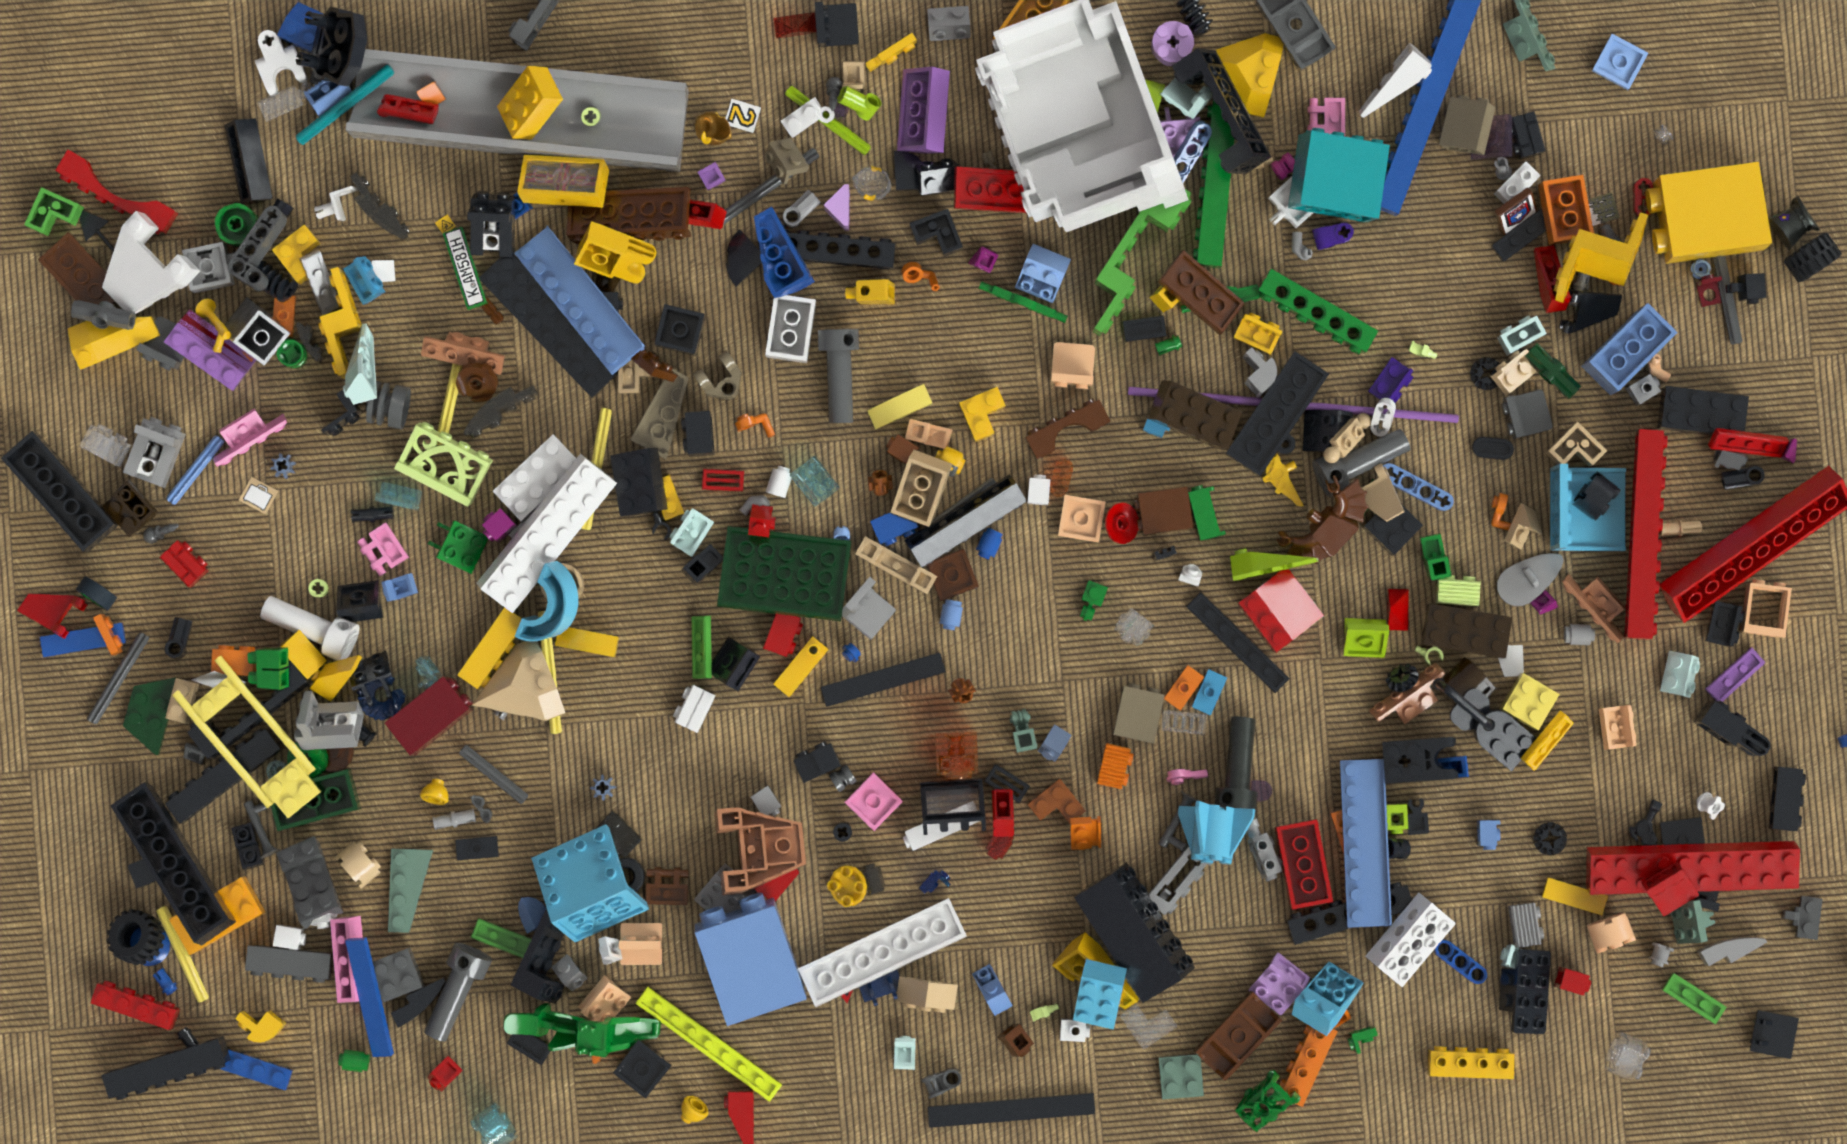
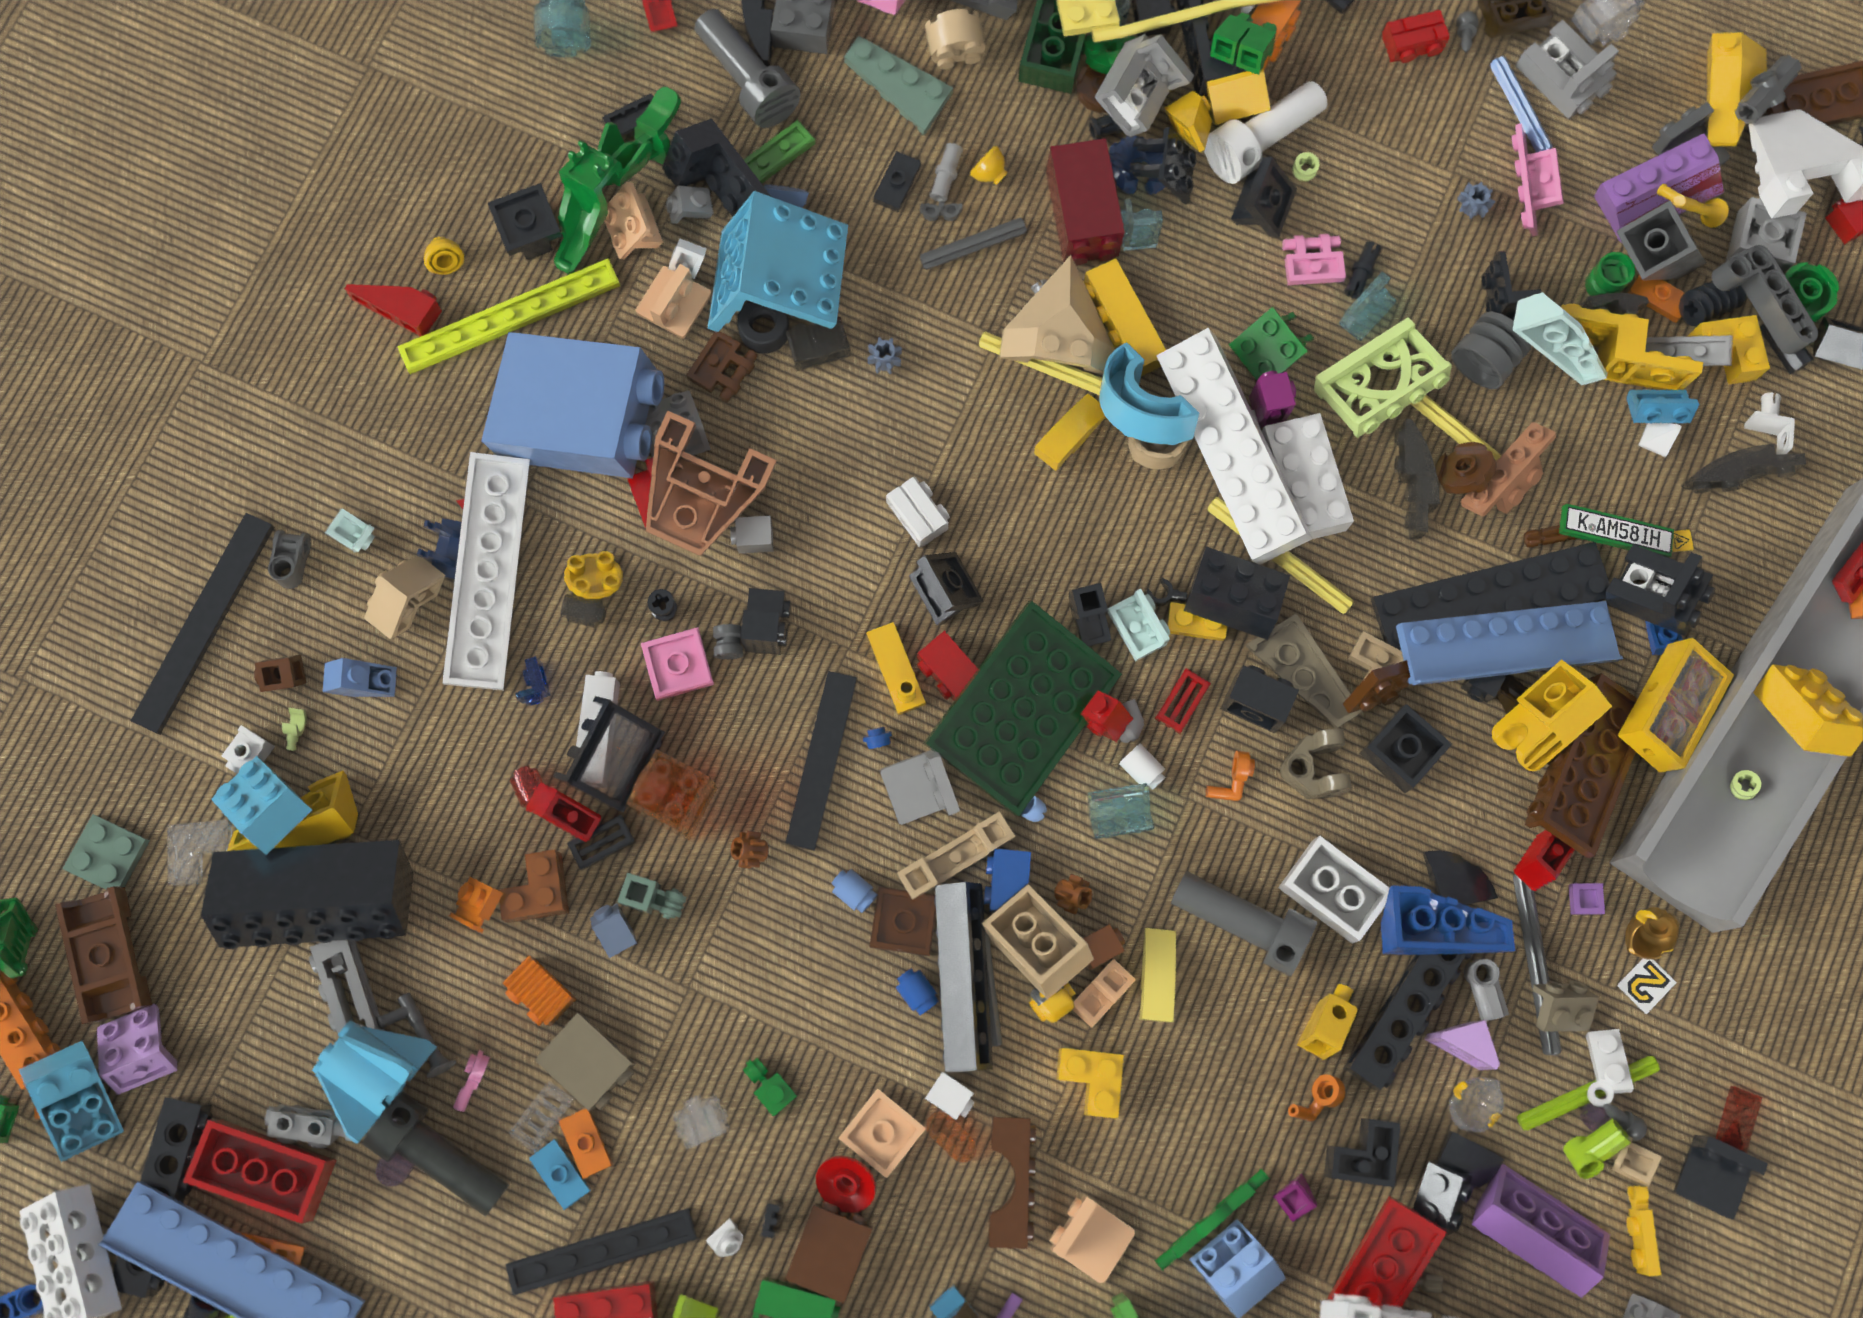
camera: 115 degrees right, 10 degrees down
sticker [239,477,278,515] -> none
medium blue bracket [381,573,418,601] -> none
bright green tile [692,616,712,679] -> none

